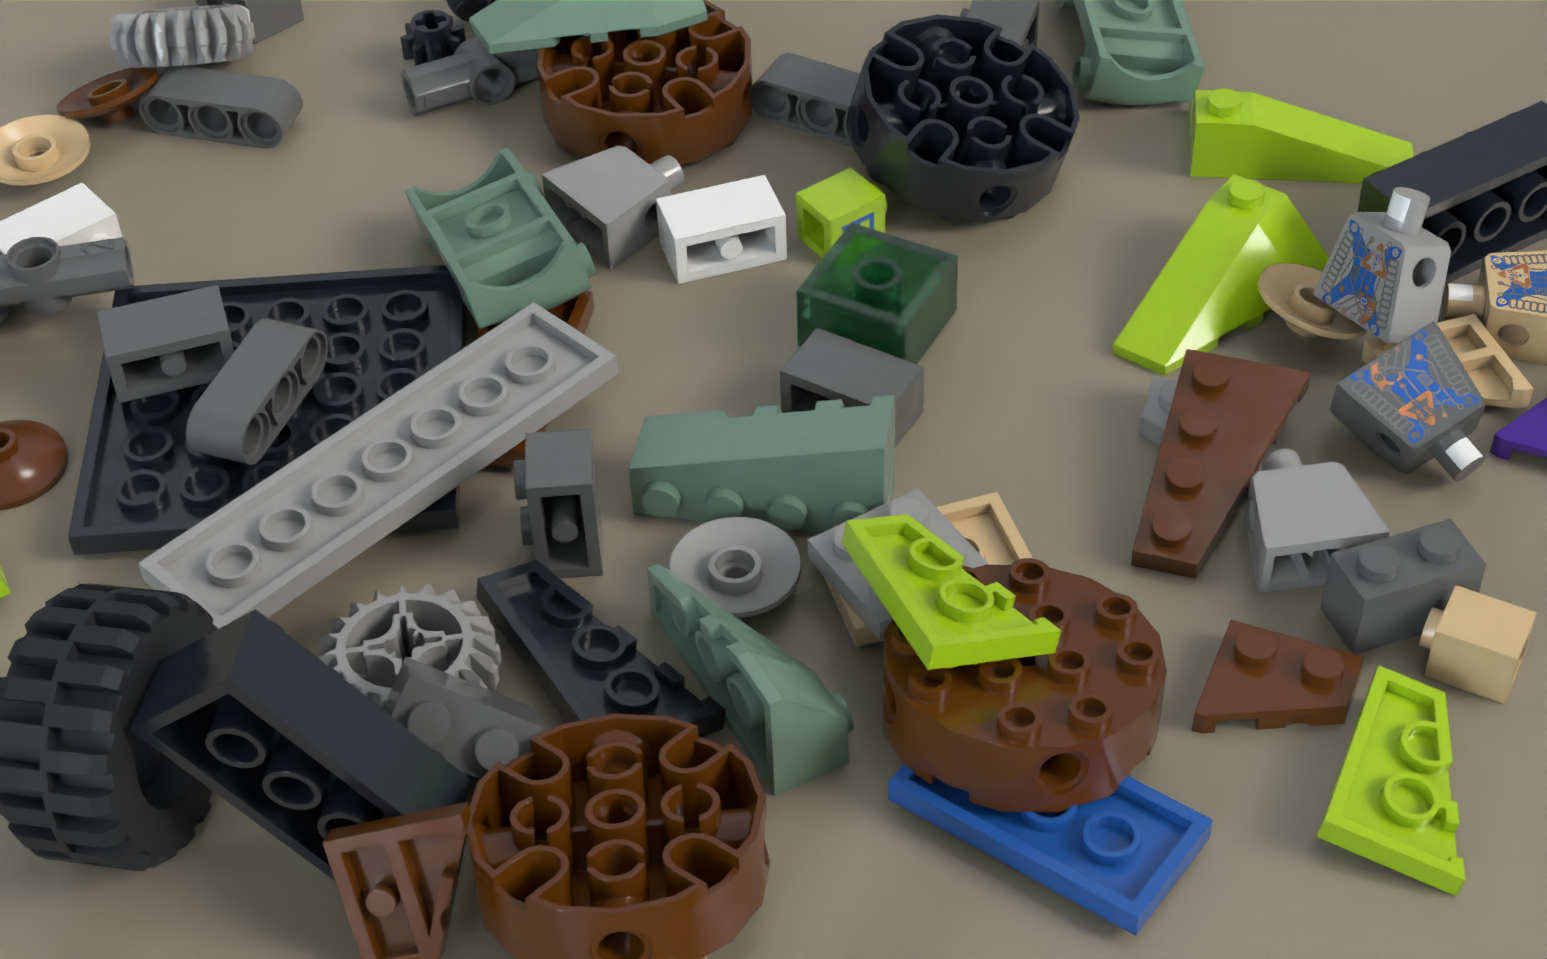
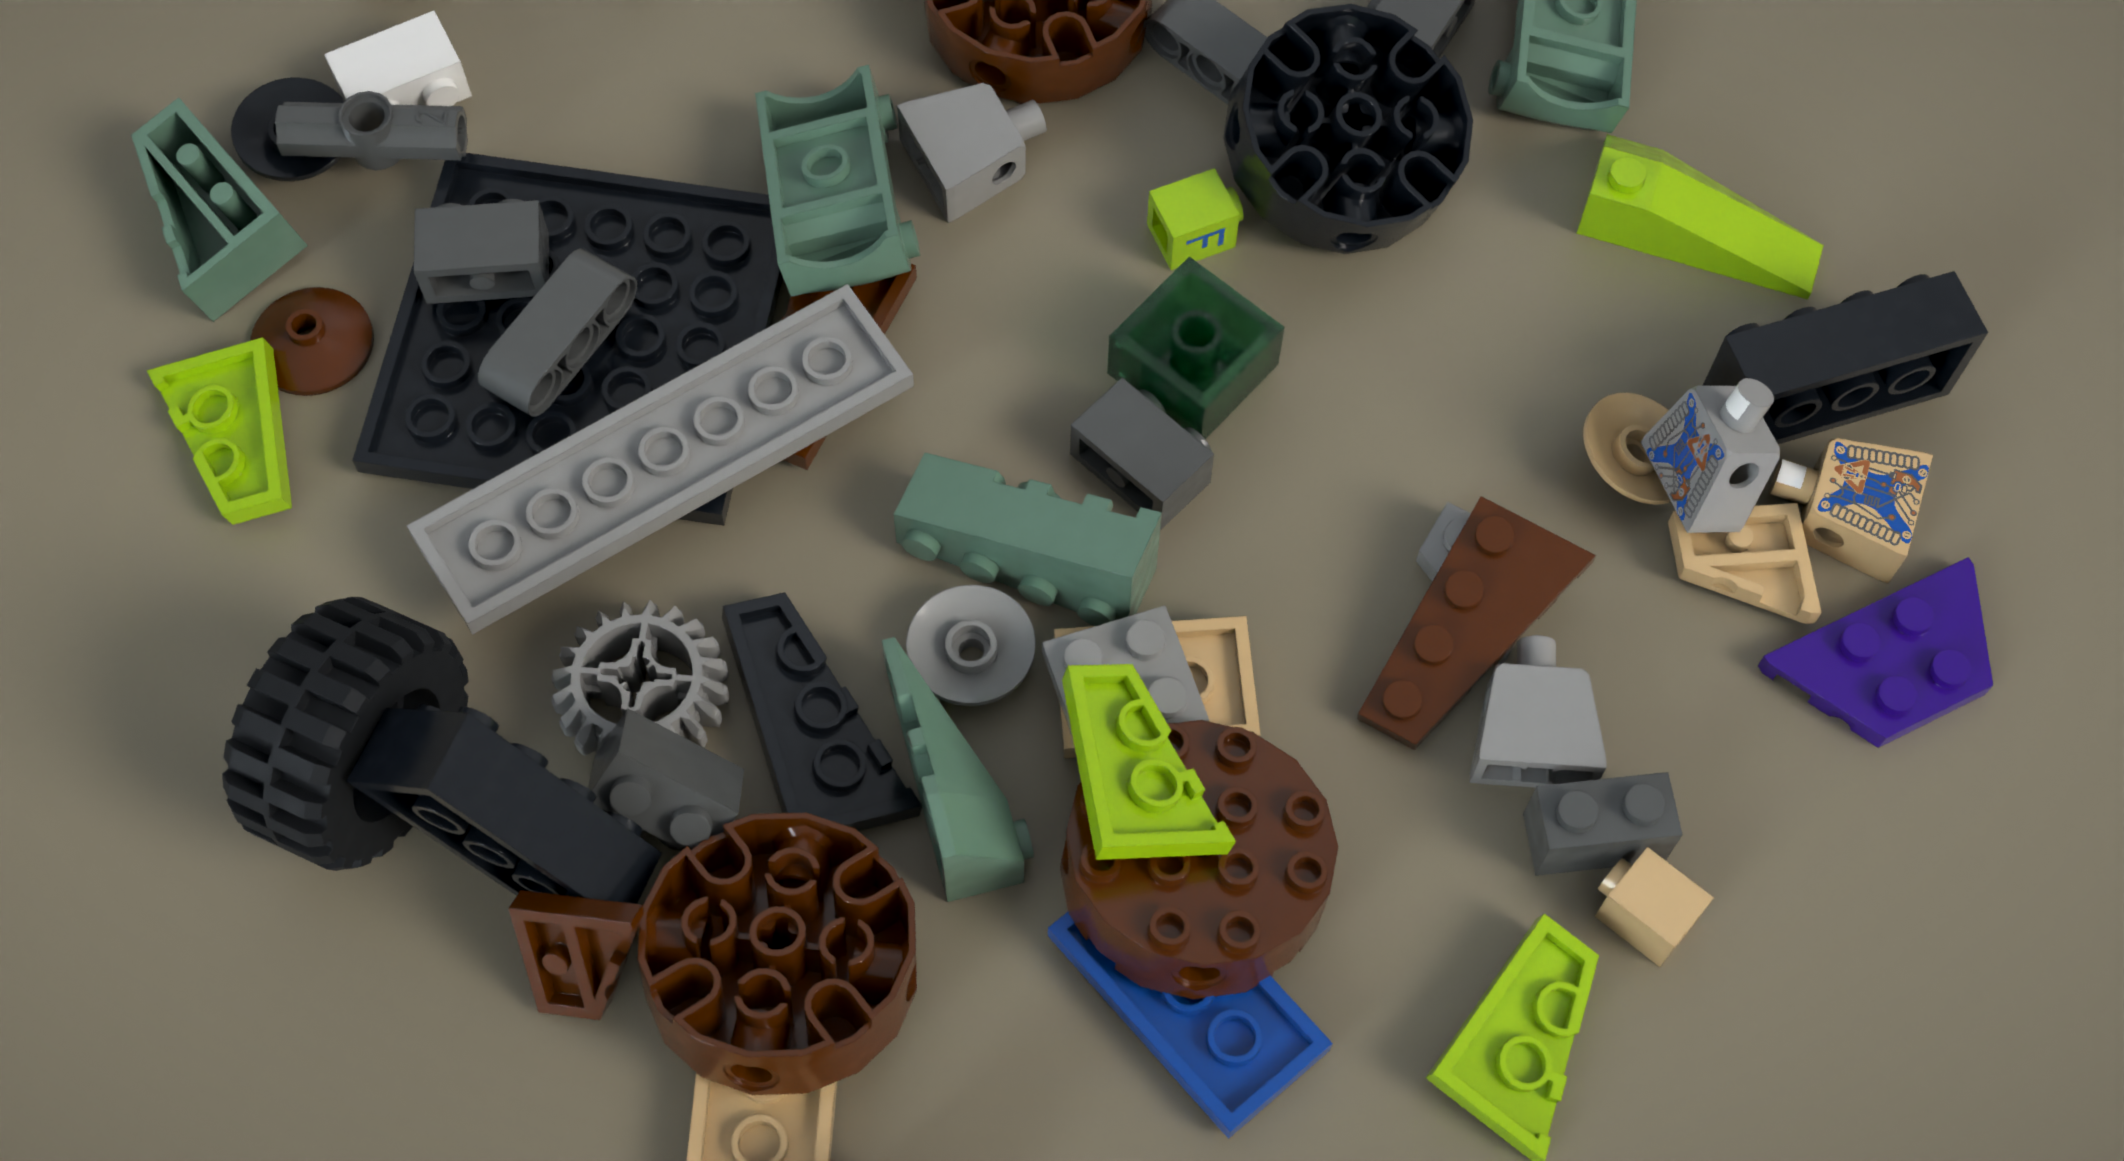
camera: 10 degrees right, 20 degrees up
dark grey brick [513,429,603,579] -> none
white brick [656,175,787,284] -> none
lime wedge [1112,174,1330,376] -> none
reddish brown wing [1192,620,1364,734] -> none
dark grey torso [1330,321,1486,482] -> none

